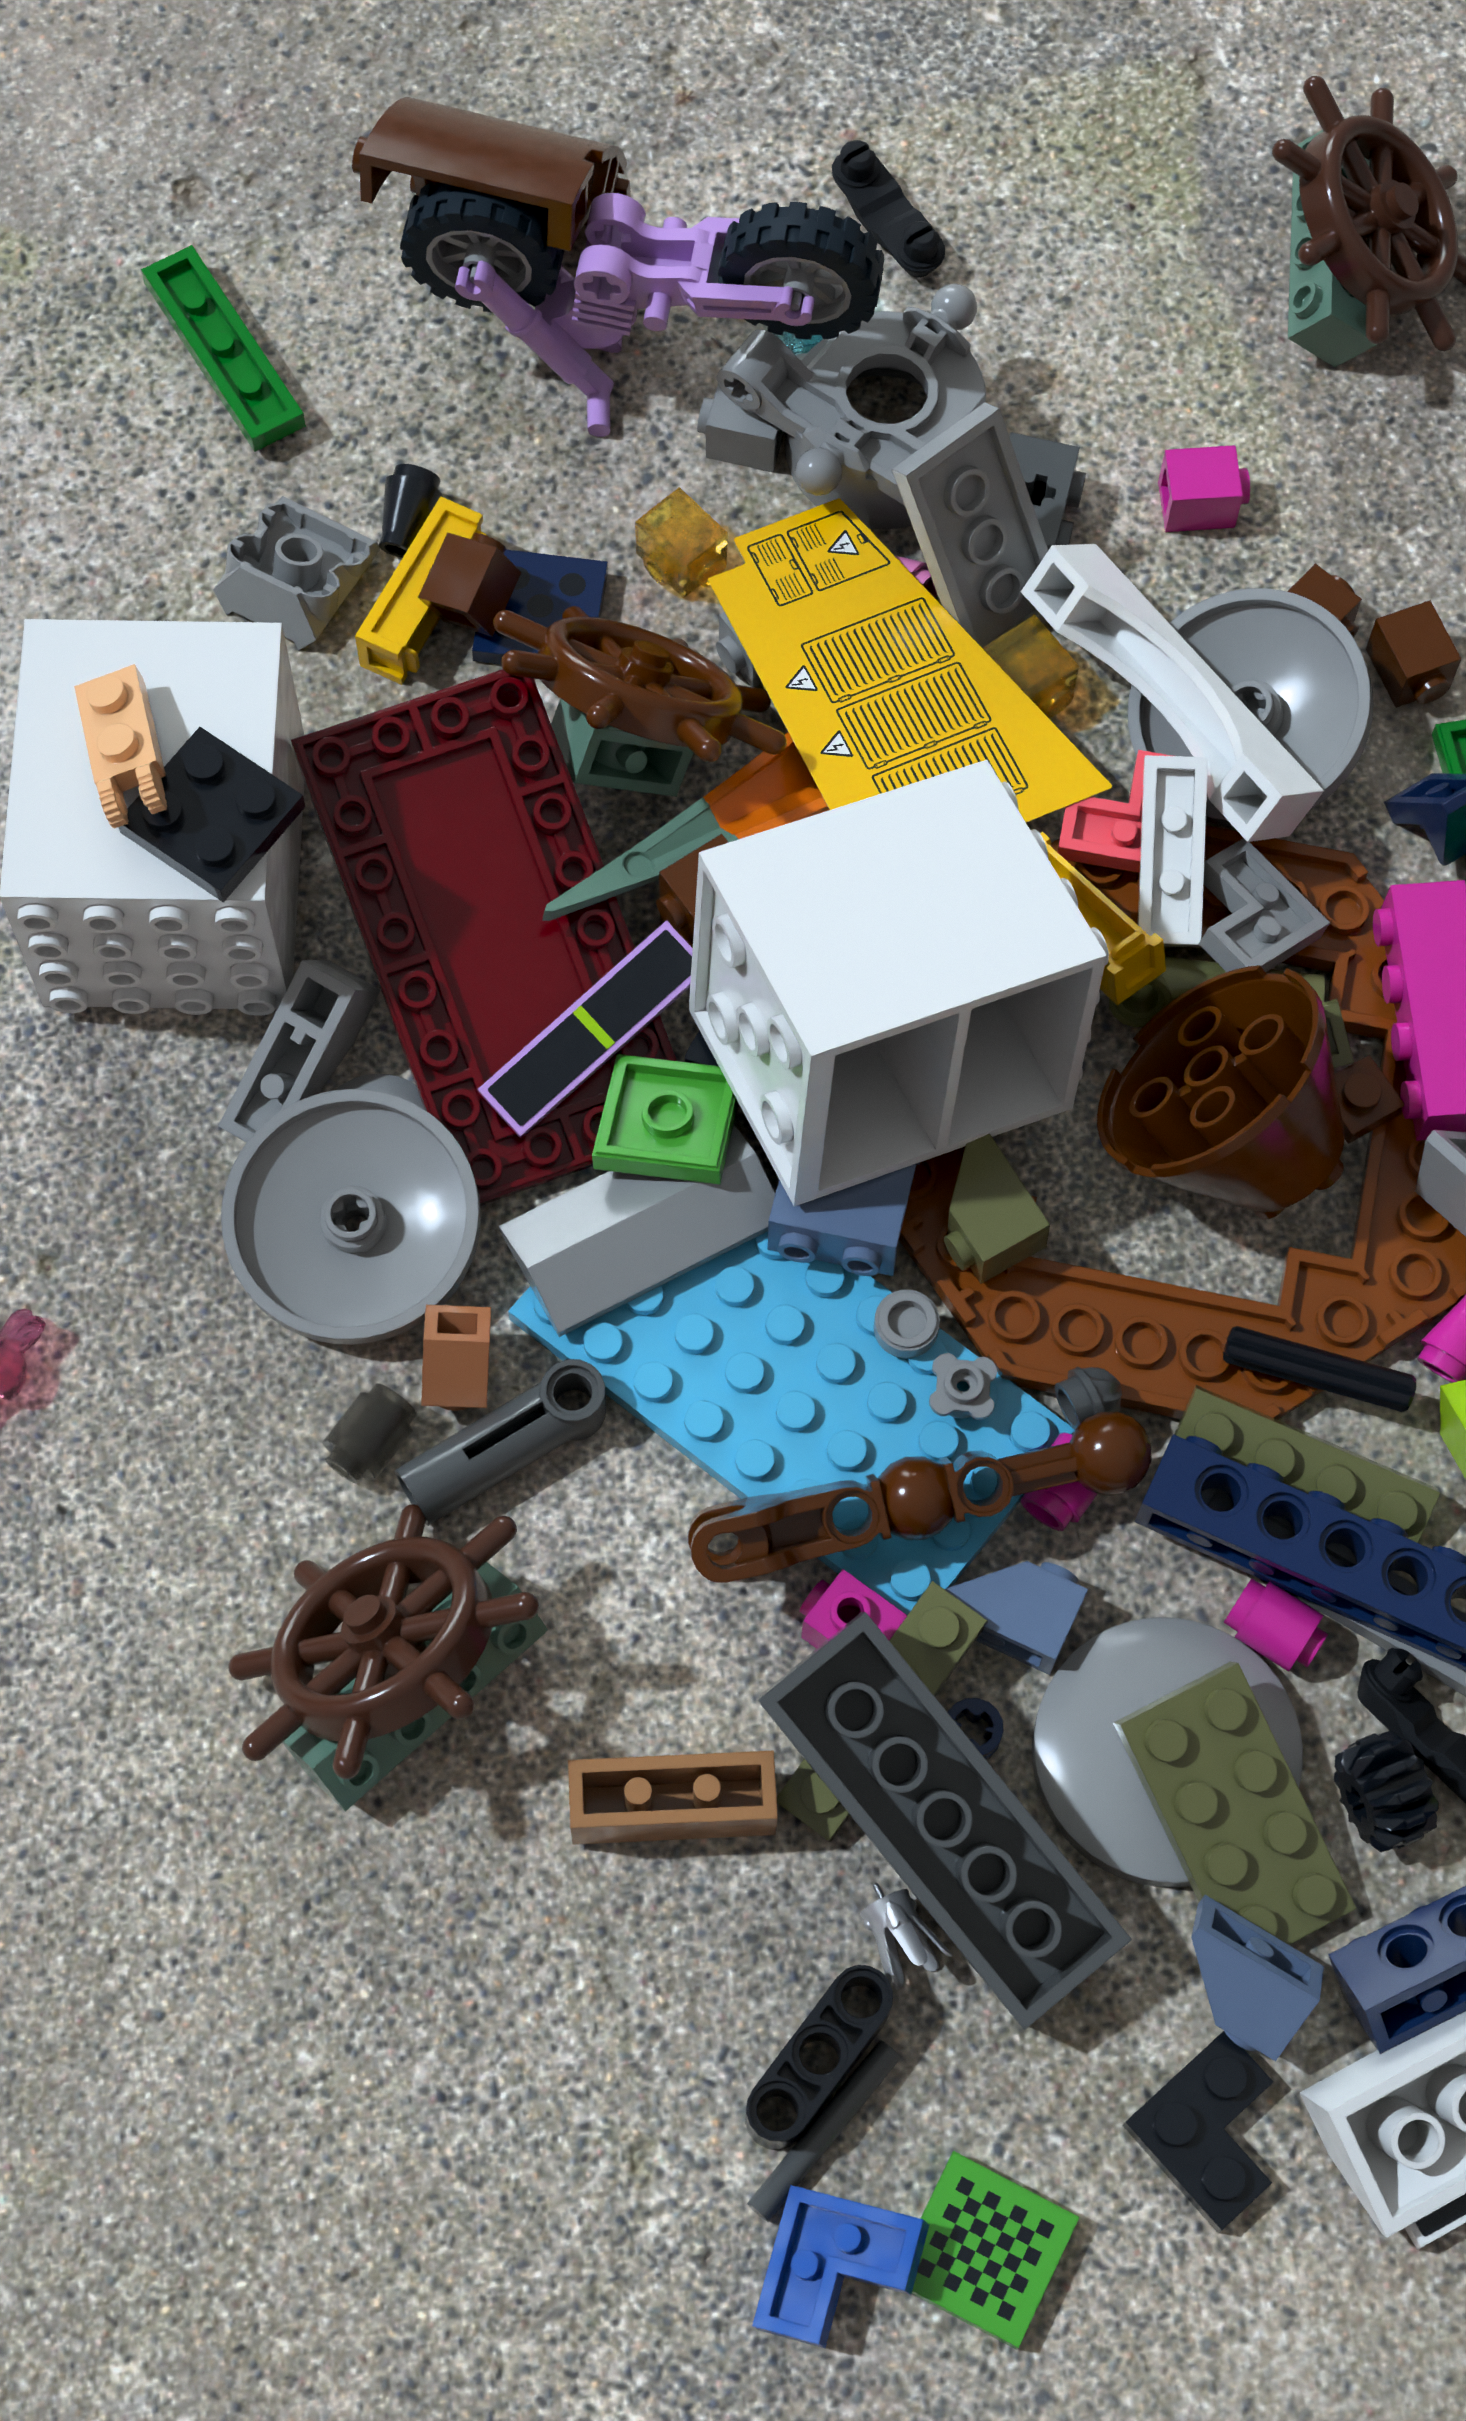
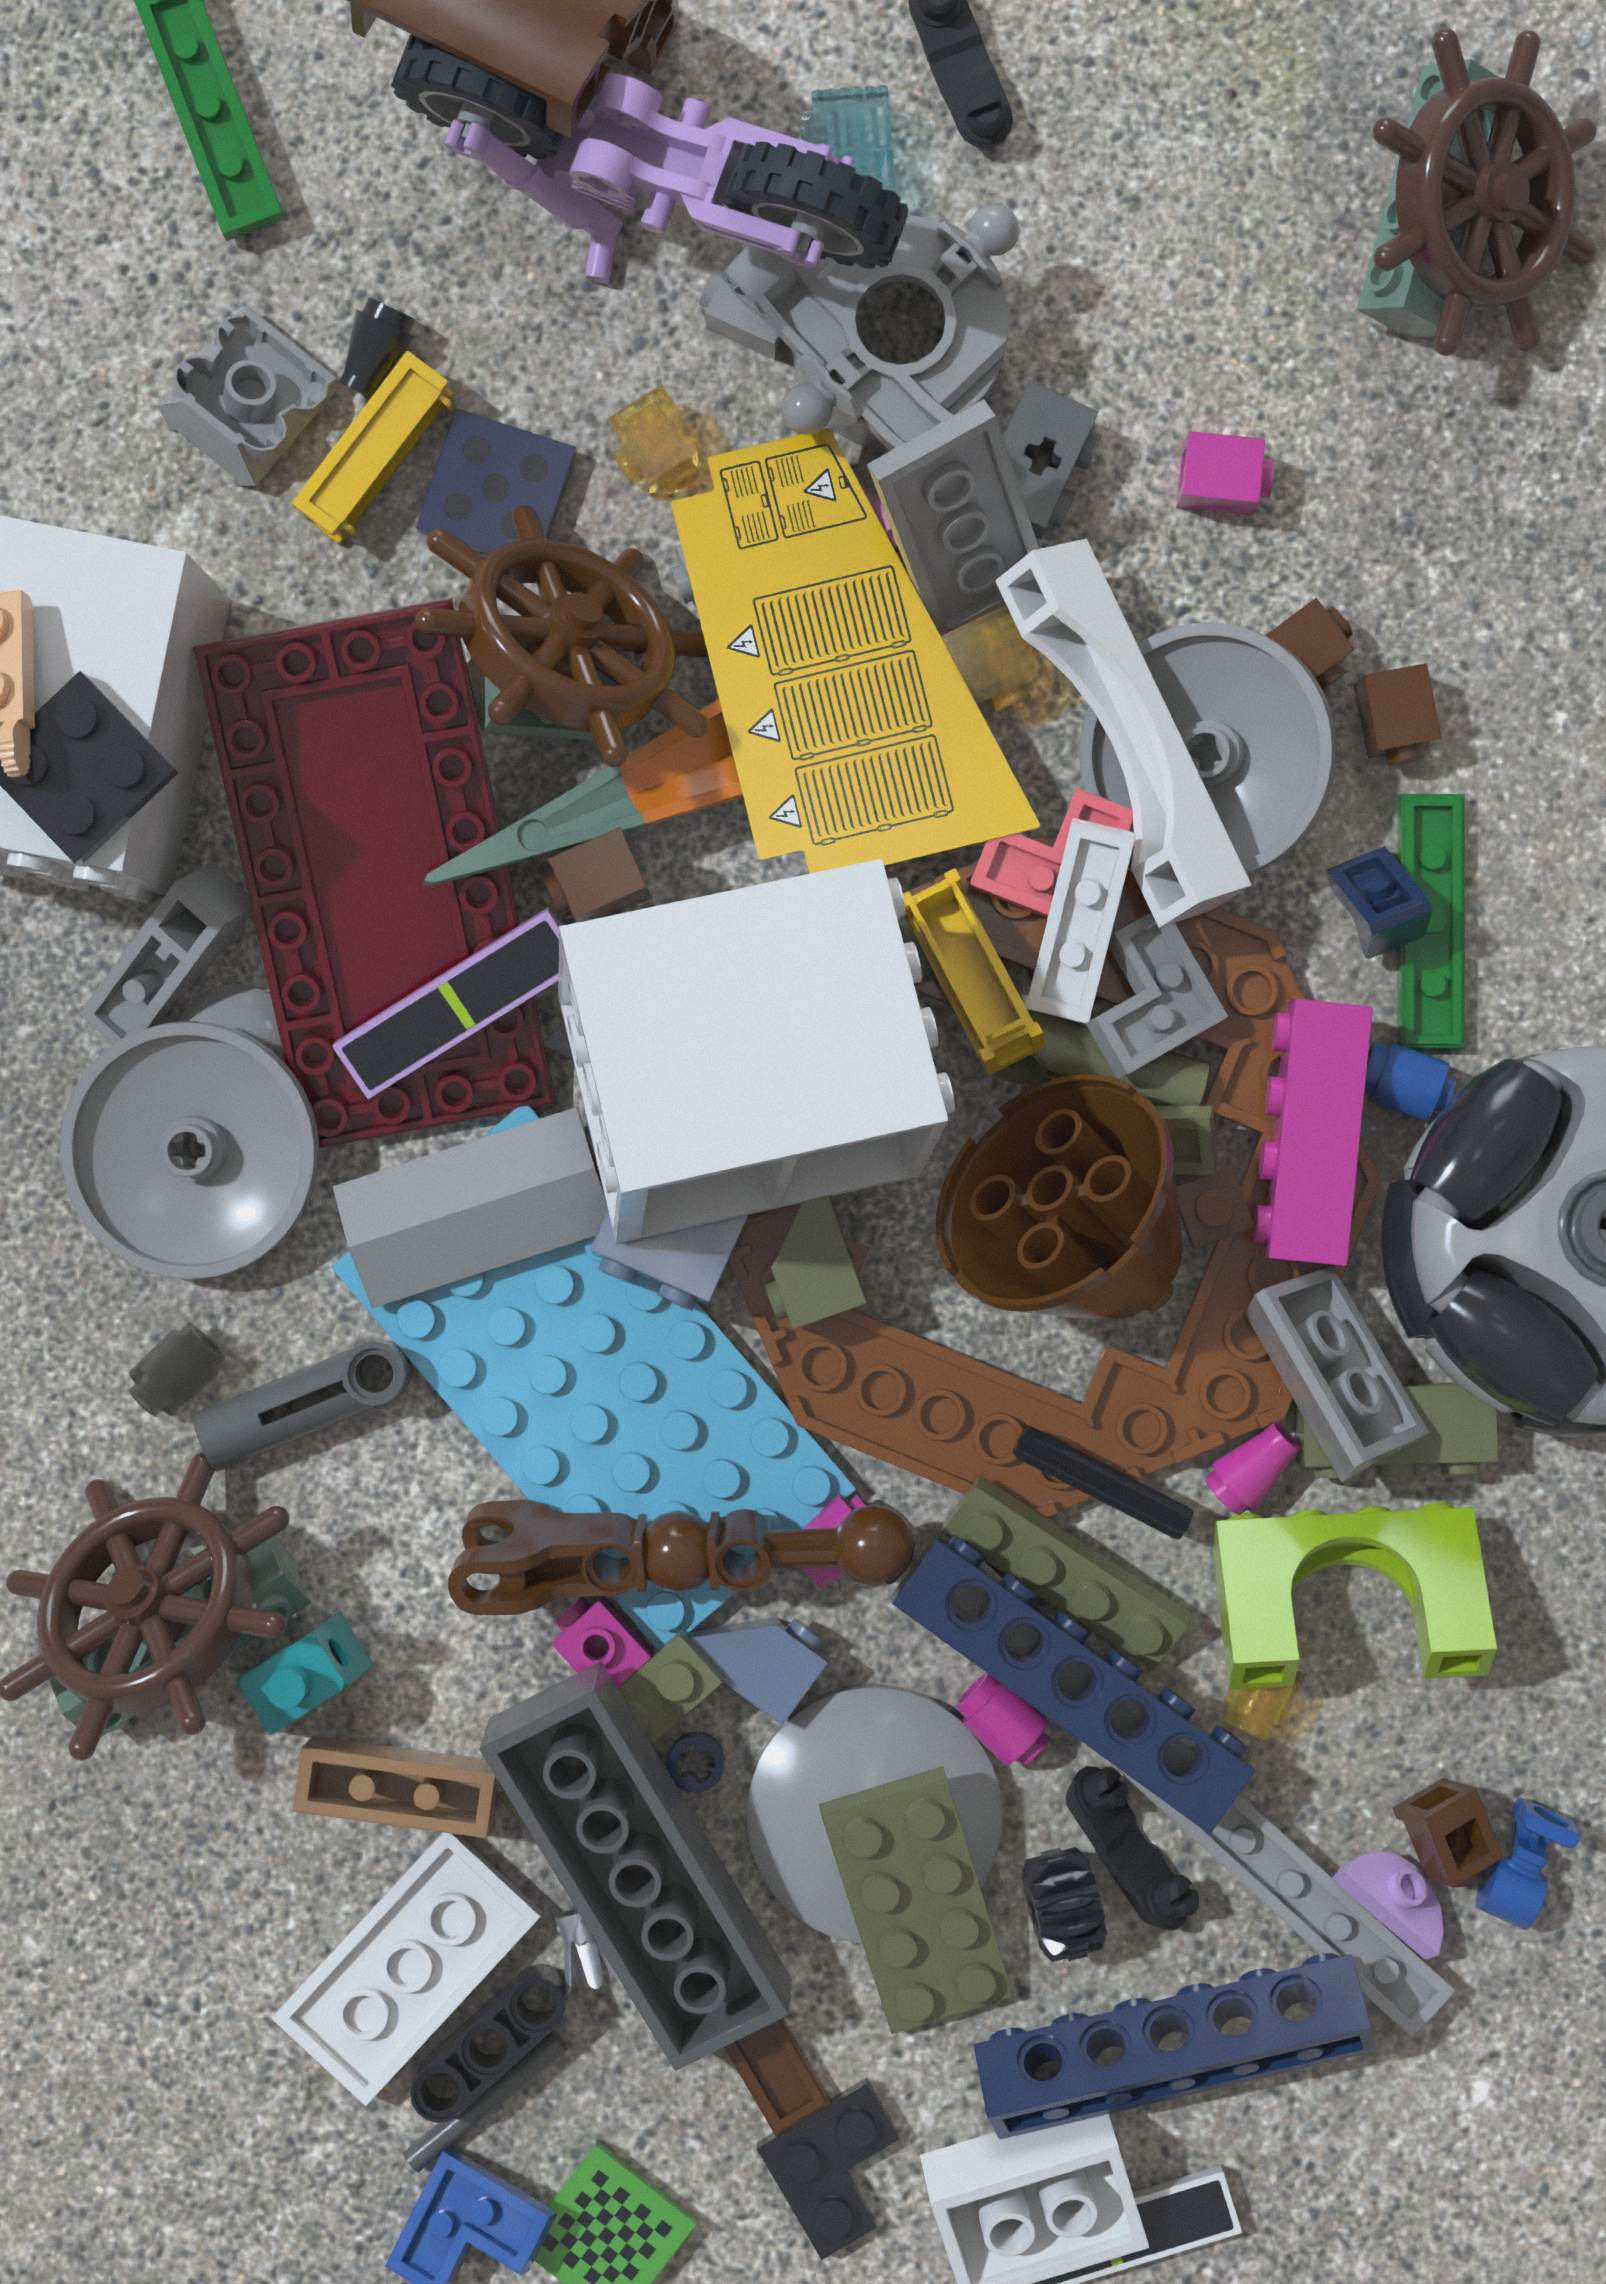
camera: 15 degrees right, 20 degrees up
reddish brown brick [418,532,522,637] -> none
nougat brick [421,1305,491,1411] -> none
bright green tile [592,1054,738,1185] -> none
light grey tile [874,1290,940,1358] -> none
light grey plate [929,1353,997,1420] -> none
dark grey plate [1055,1367,1122,1430] -> none
sand blue slope [1191,1895,1324,2061] -> none
none -> teal torso [235,1611,374,1735]
none -> white plate [272,1832,542,2106]
none -> reddish brown tile [724,2018,831,2136]

